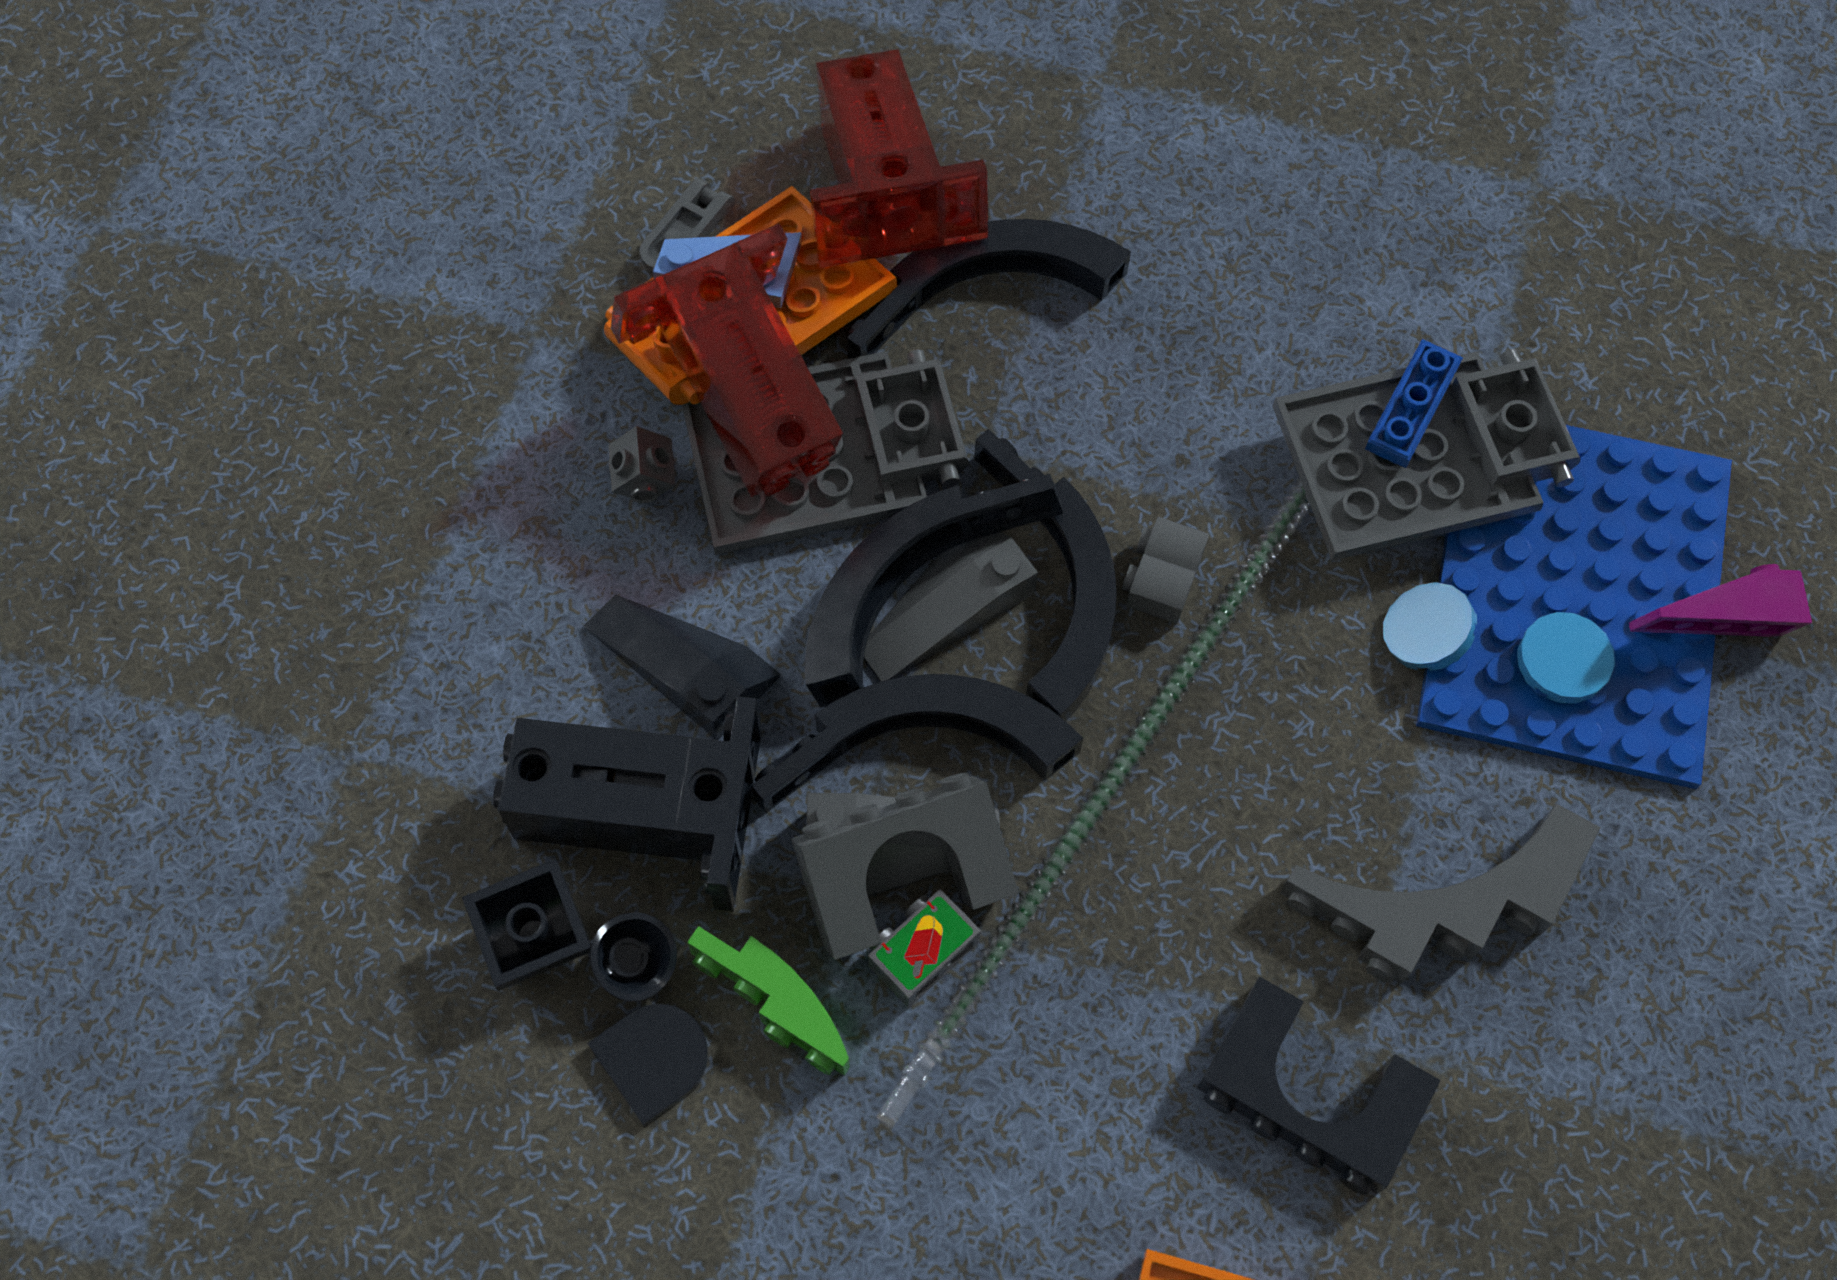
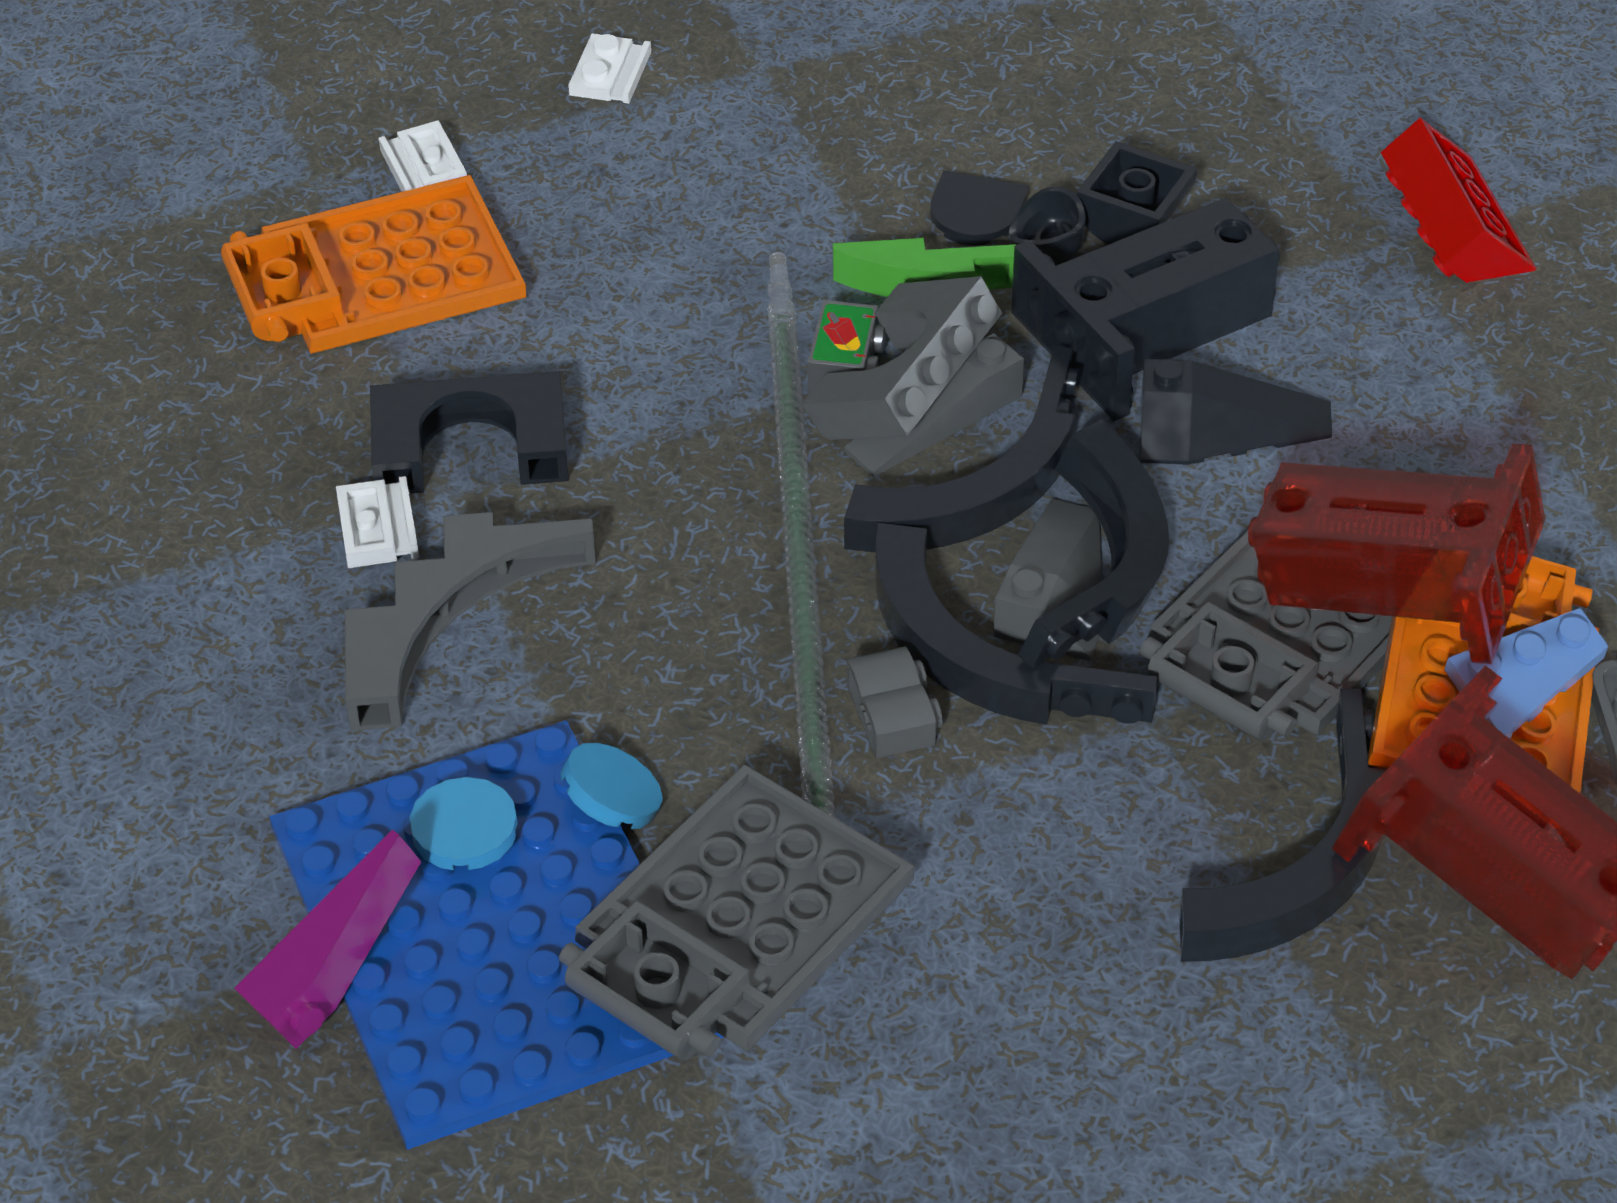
camera: 145 degrees right, 20 degrees down
blue tile [1365,339,1463,468] -> none
none -> white plate [336,476,419,568]
none -> red slope [1380,117,1537,283]

